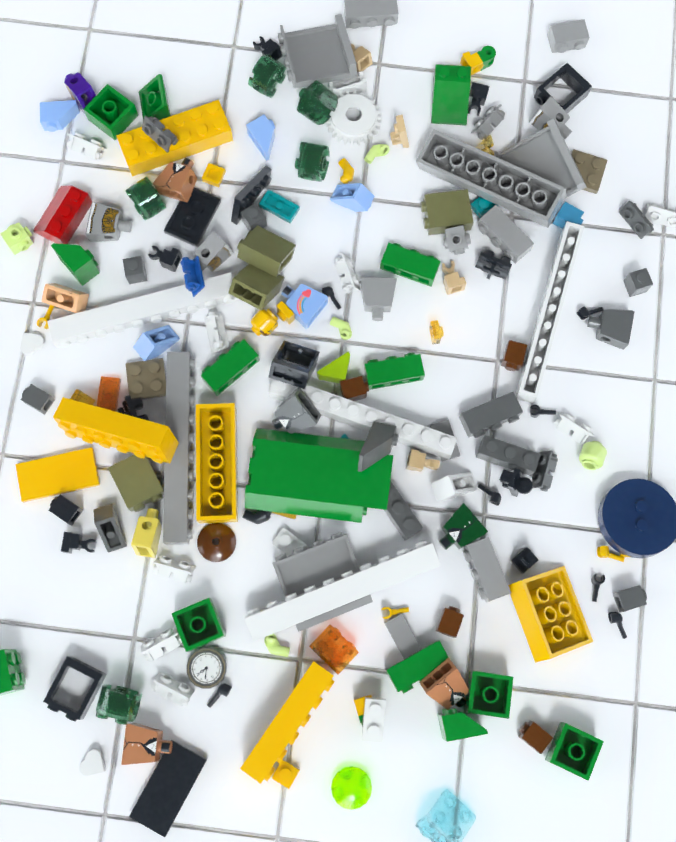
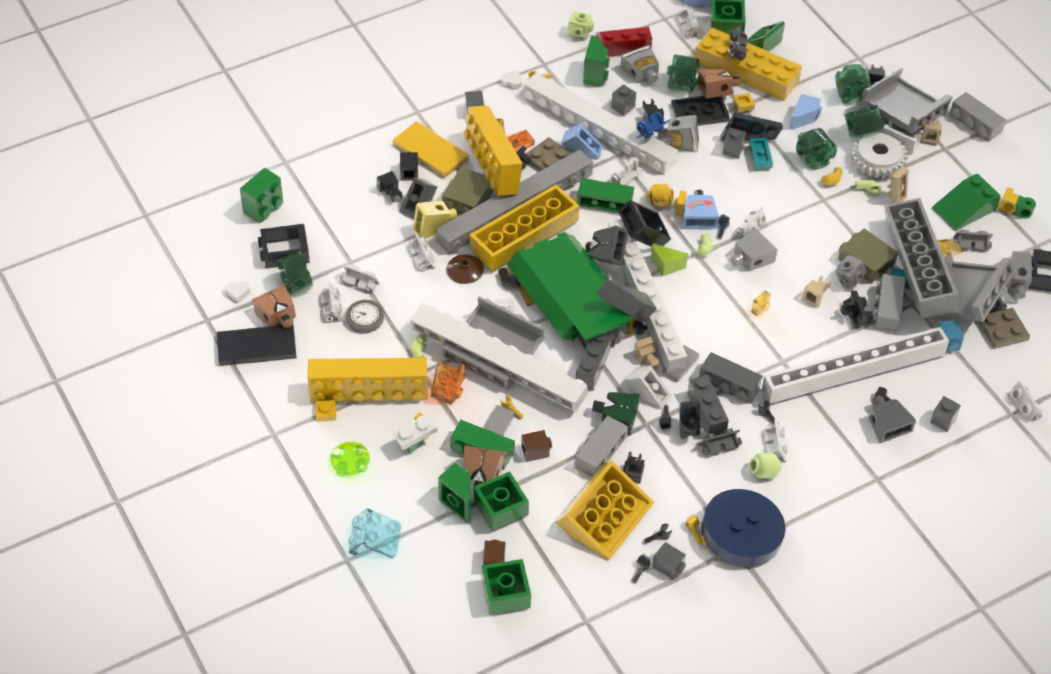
camera: 55 degrees right, 25 degrees down
light nougat brick [42,283,89,313] -> none
green brick [171,598,226,652] -> none
black hand [207,683,232,708] -> none
olive brick [228,264,285,311] -> none
olive brick [237,225,296,277] -> none
light blue slope [330,183,375,212] -> none
reddish brown brick [339,376,369,401] -> none
green brick [364,353,425,390] -> none
green brick [380,242,441,287] -> none
black piece [468,82,490,116] -> none
reddish brown brick [501,340,527,372] -> none
dark grey hinge [619,201,654,239] -> none

